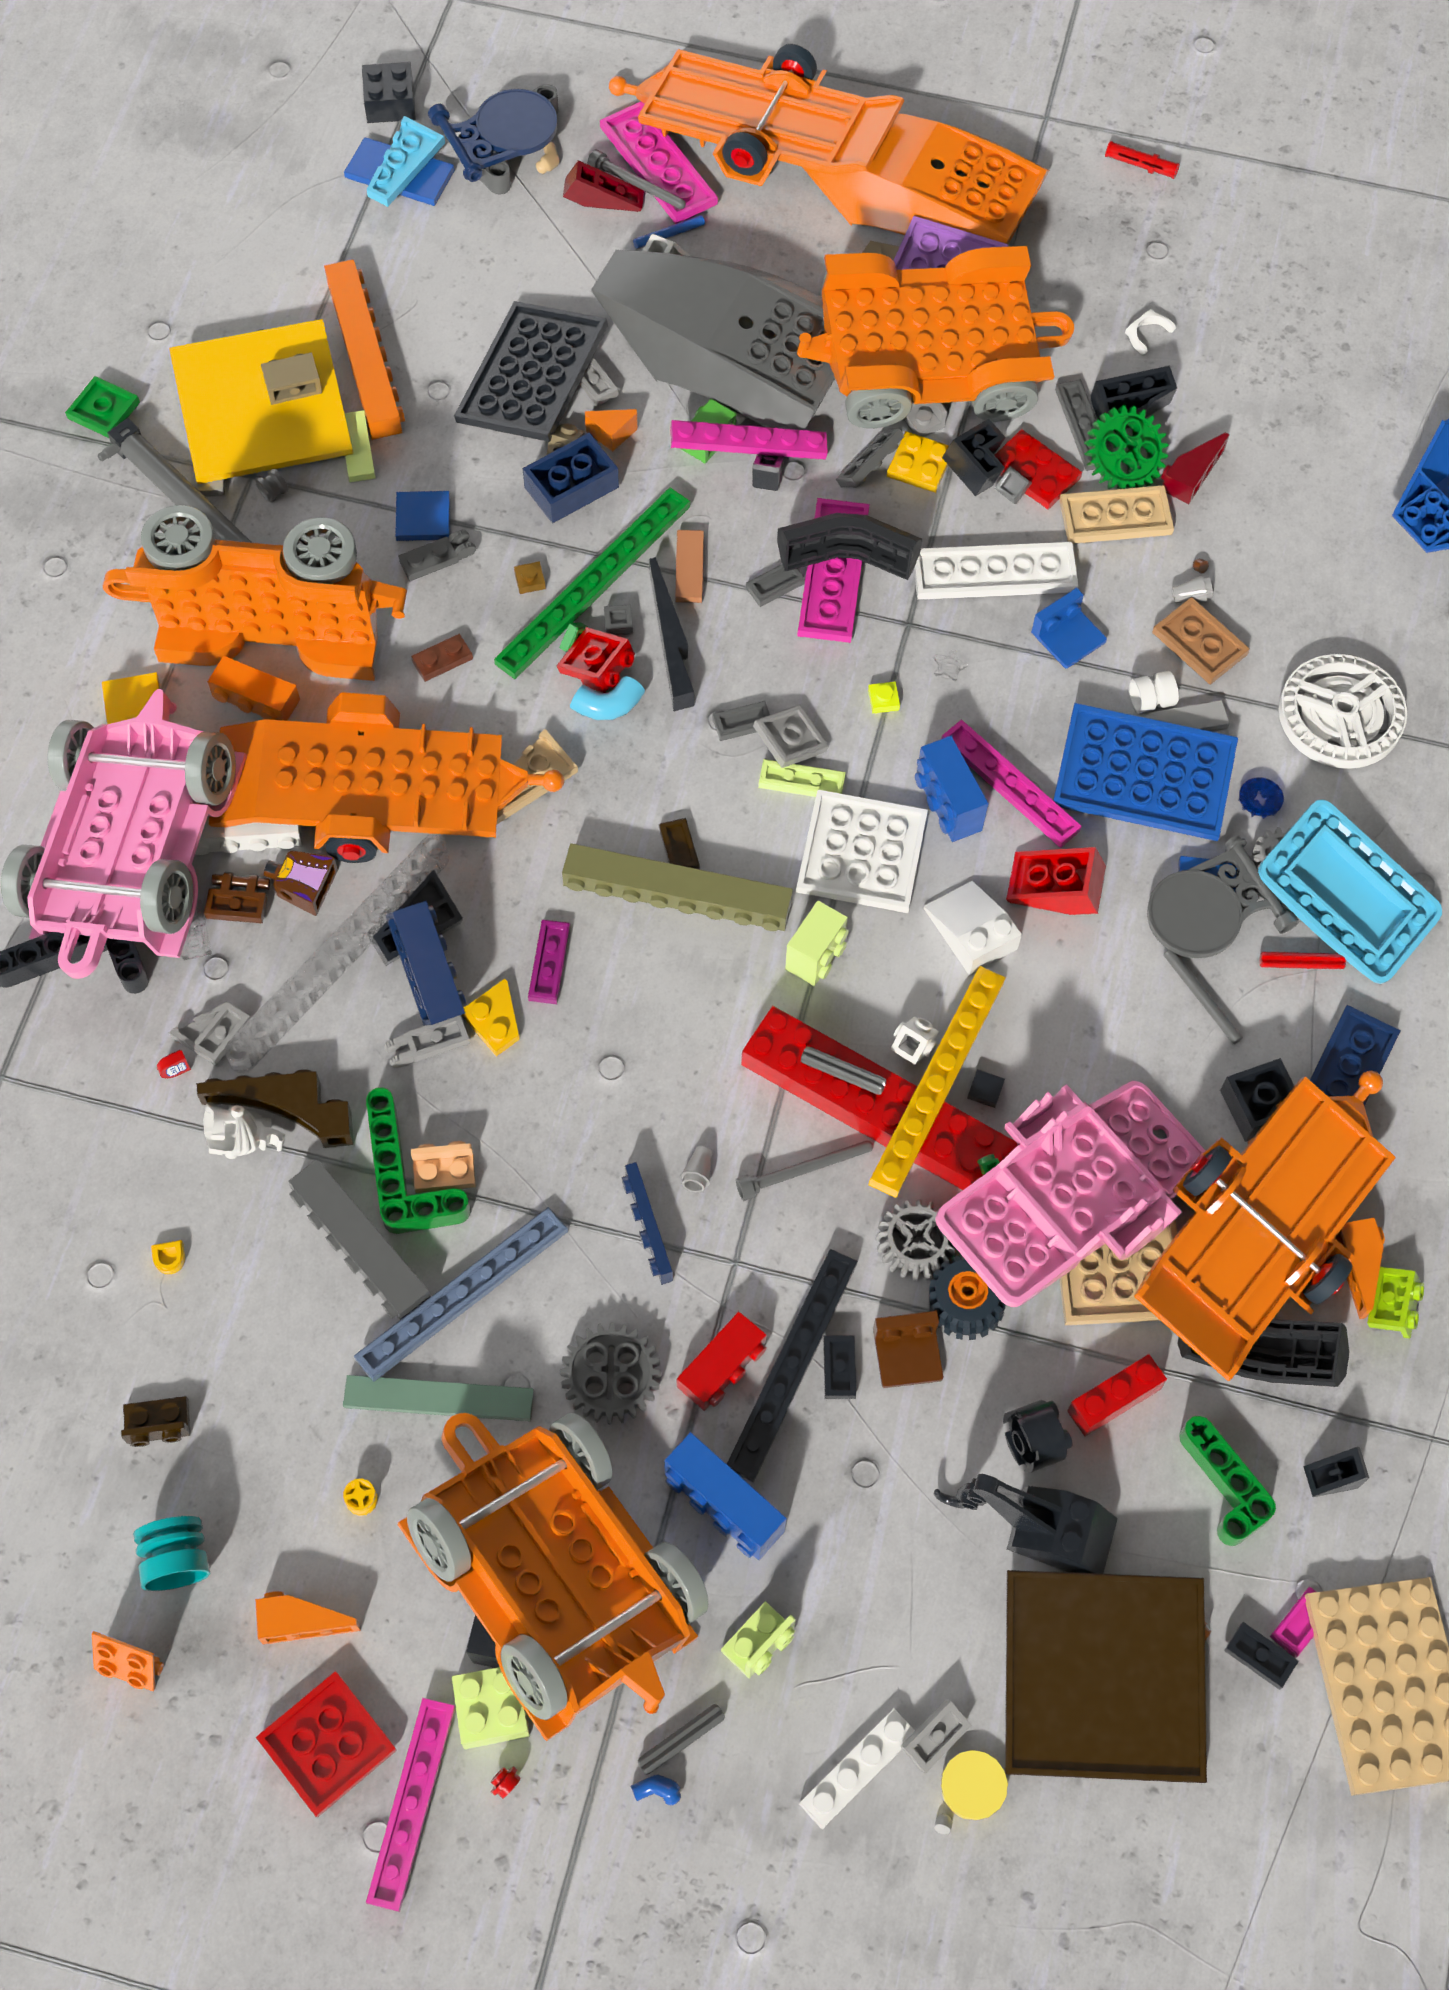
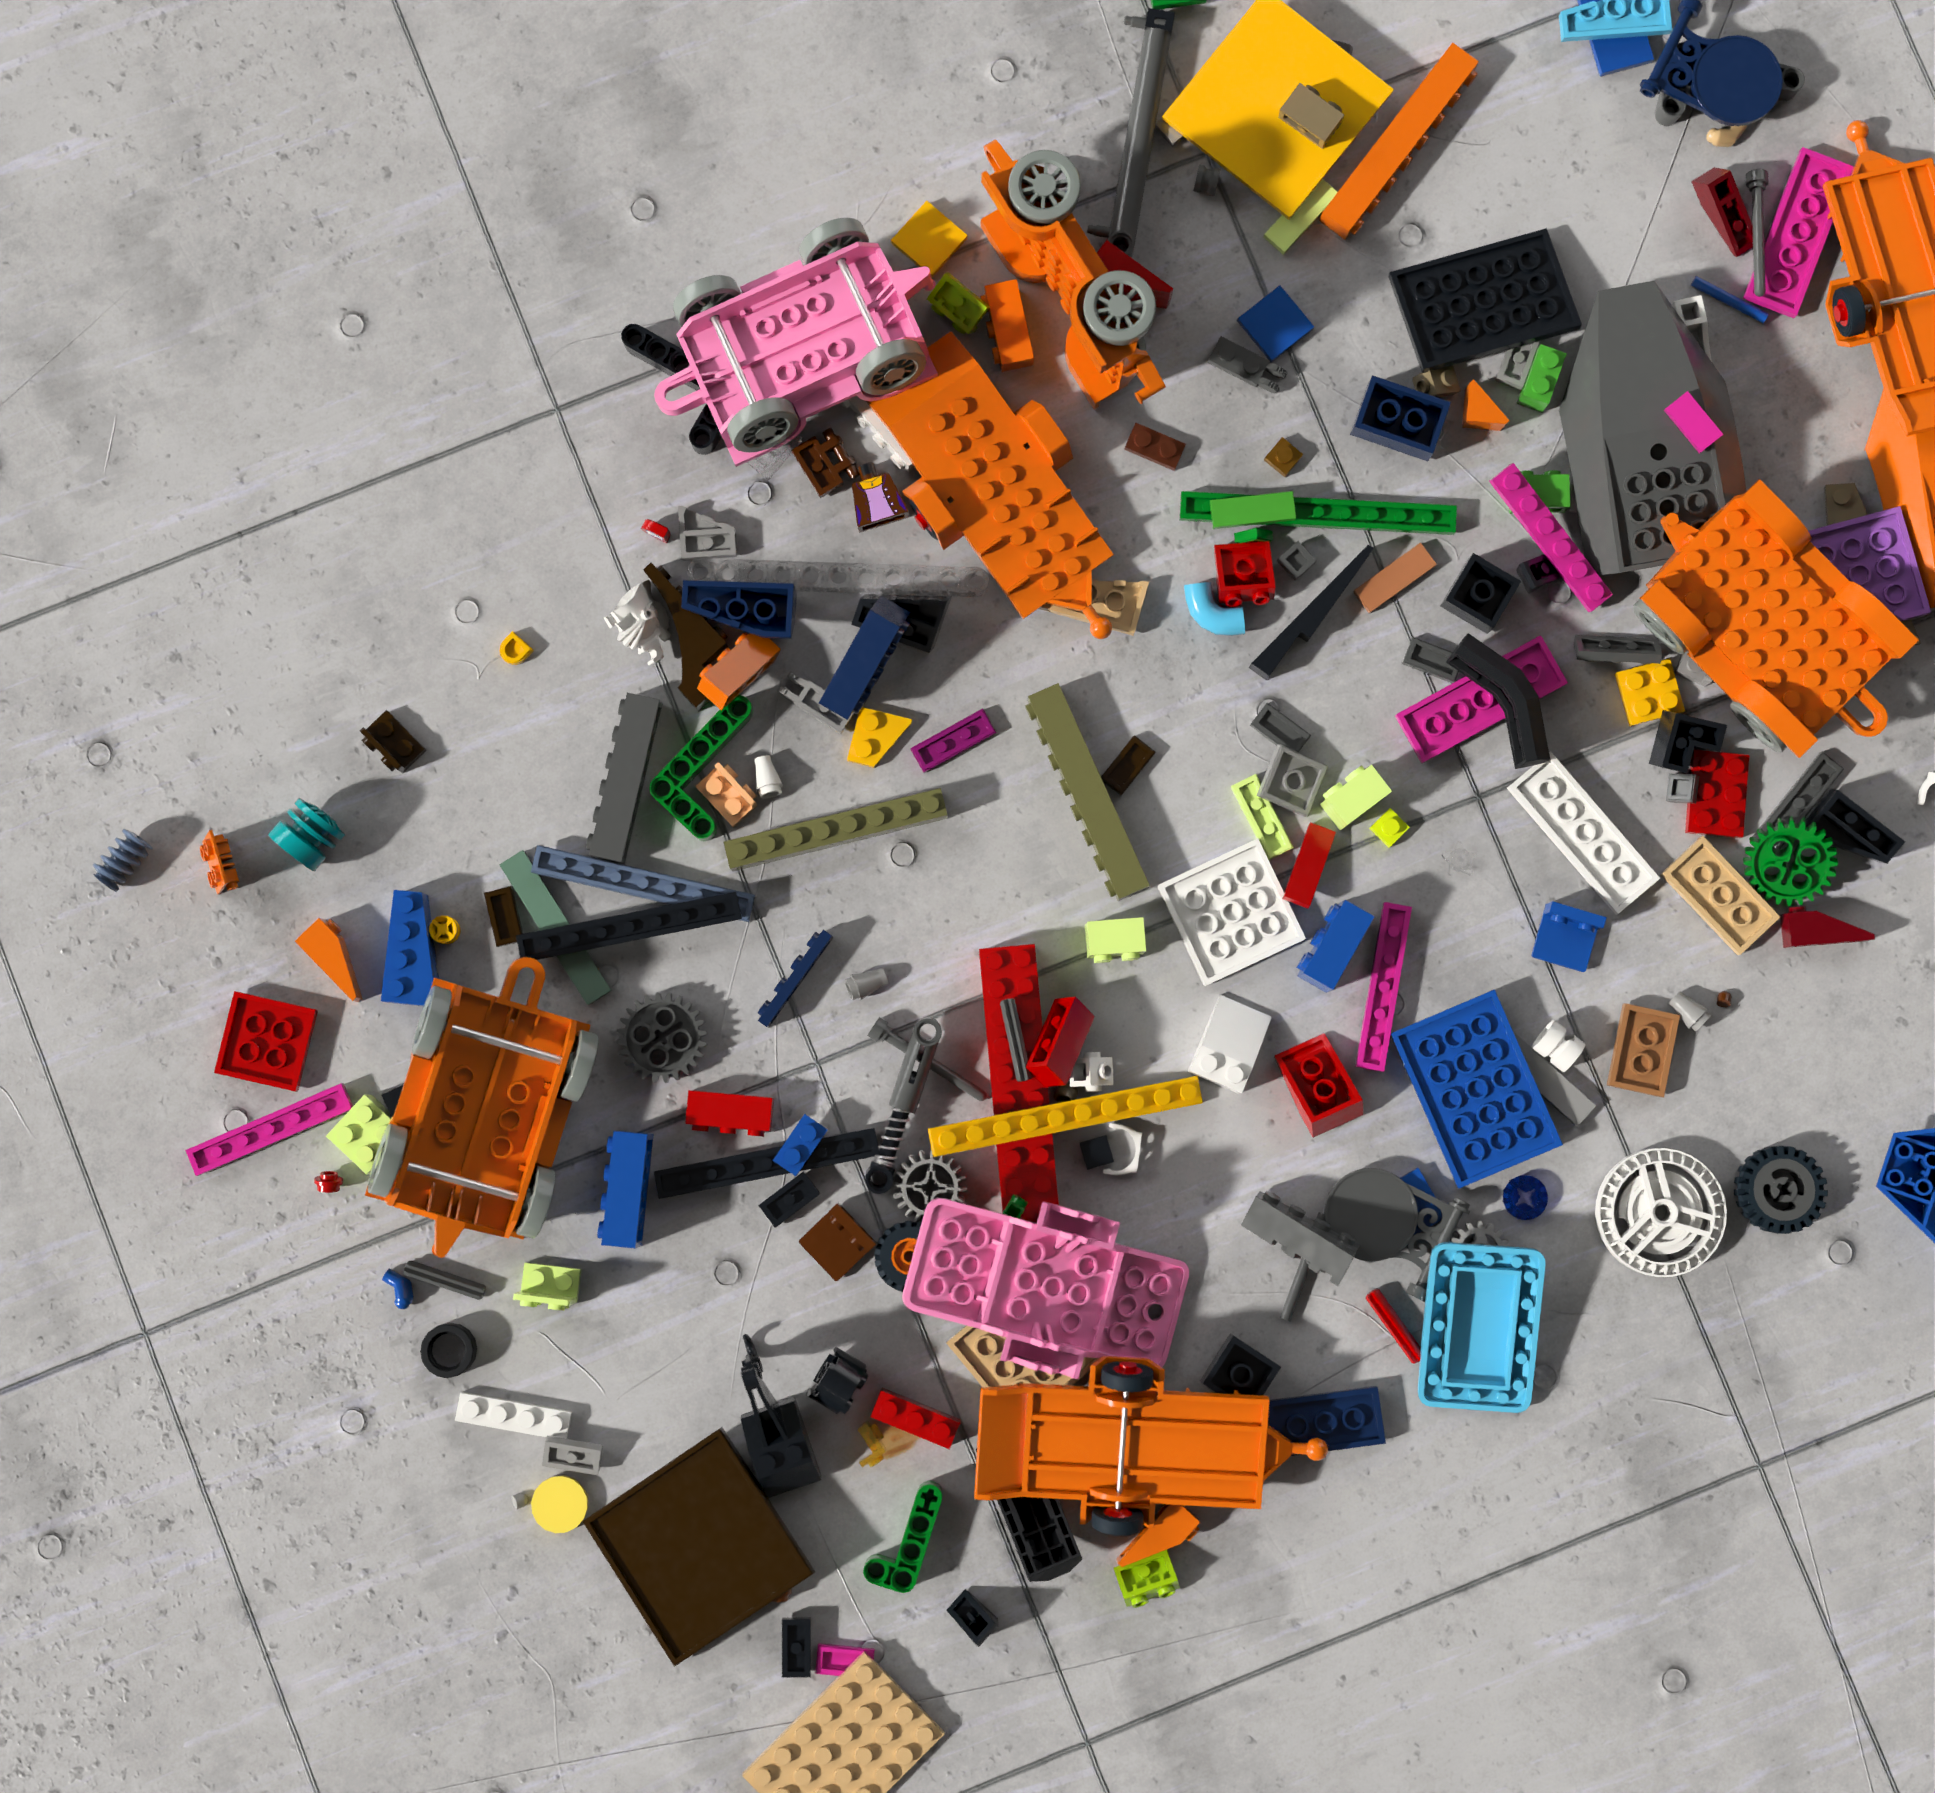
camera: 55 degrees right, 20 degrees up
none -> sand blue piece [93,829,153,892]
none -> blue wedge [381,890,439,1006]
none -> black tyre [420,1323,477,1378]
none -> dark brown tile [484,886,523,947]
none -> black plate [516,891,742,960]
none -> dark blue wedge [681,580,797,639]
none -> orange brick [697,632,781,711]
none -> olive brick [723,788,948,872]
none -> white cone [754,755,783,799]
none -> blue plate [773,1114,828,1176]
none -> clear yellow bracket [857,1420,887,1468]
none -> piece [865,1017,942,1194]
none -> lime bracket [926,272,990,334]
none -> red brick [1026,996,1095,1087]
none -> dark tan hinge [1054,1082,1078,1103]
none -> white cap [1103,1123,1142,1176]
none -> bright green tile [1210,491,1296,529]
none -> dark grey wedge [1241,1191,1360,1286]
none -> red tile [1282,822,1336,909]
none -> yellowish green brick [1320,765,1392,830]
none -> black brick [1440,553,1521,634]
none -> bright green brick [1516,344,1567,412]
none -> dark pink tile [1664,391,1723,454]
none -> wheel [1734,1146,1828,1234]

